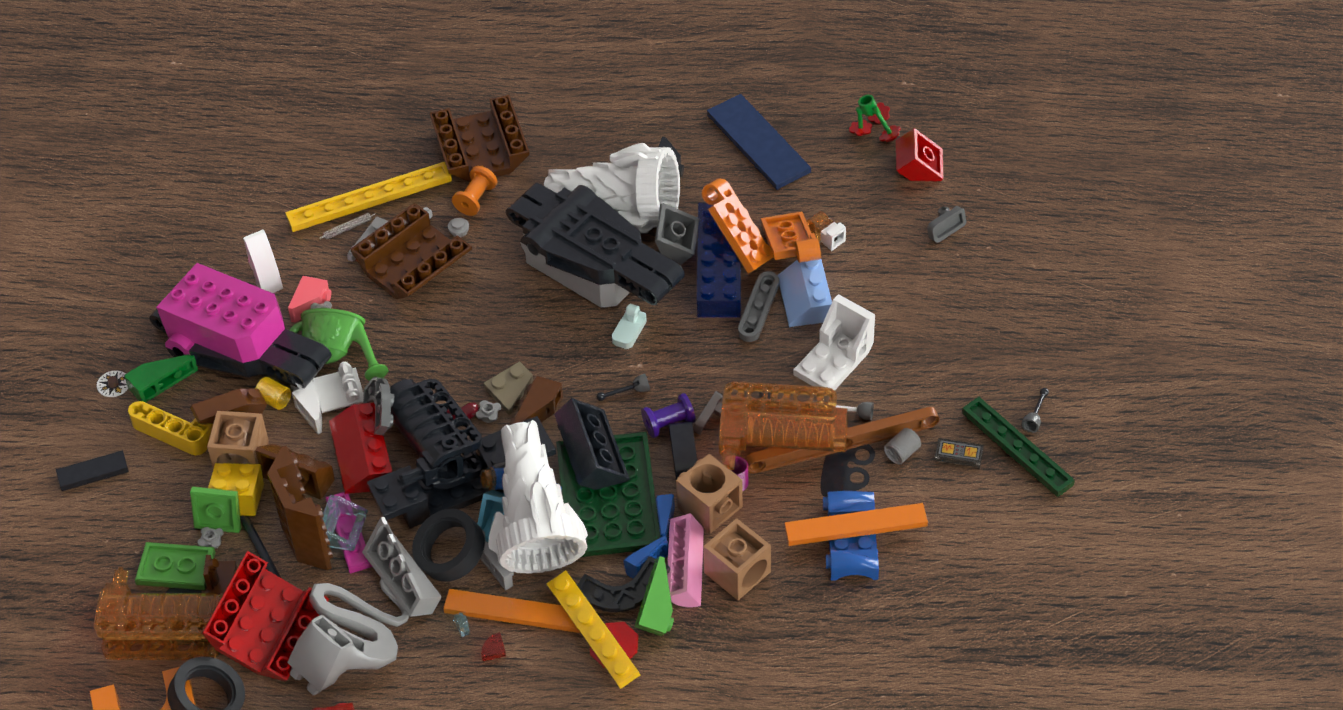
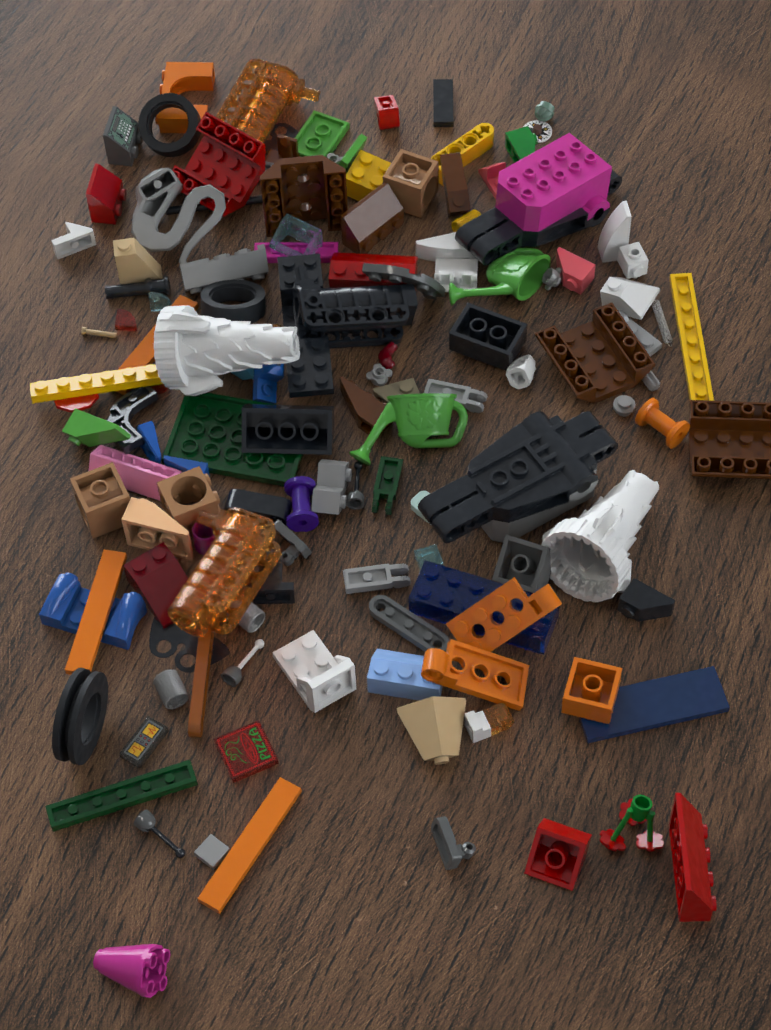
camera: 110 degrees right, 5 degrees up
none -> black tyre [52,668,108,765]
none -> tan piece [81,327,117,338]
none -> dark pink cone [93,944,170,998]
none -> black pin [105,276,171,299]
none -> tan slope [113,238,163,284]
none -> light nougat slope [121,497,194,561]
none -> dark red slope [123,542,203,629]
none -> light grey tile [194,834,230,870]
none -> orange tile [197,777,302,914]
none -> clear red tile [214,720,279,783]
none -> light grey brick [311,459,352,515]
none -> light grey hinge [343,563,411,594]
none -> bright green piece [349,393,468,466]
none -> dark green hinge [371,456,404,515]
none -> red plate [374,95,400,130]
none -> tan slope [397,696,466,765]
none -> clear light blue tile [414,544,444,573]
none -> light grey hinge [424,379,488,413]
none -> black brick [449,303,527,371]
none -> coral slope [478,162,506,199]
none -> white rock [506,354,536,389]
none -> sand green plate [535,101,555,122]
none -> orange brick [561,657,622,724]
none -> white slope [600,277,660,320]
none -> white brick [618,242,649,279]
none -> red slope [668,793,717,922]

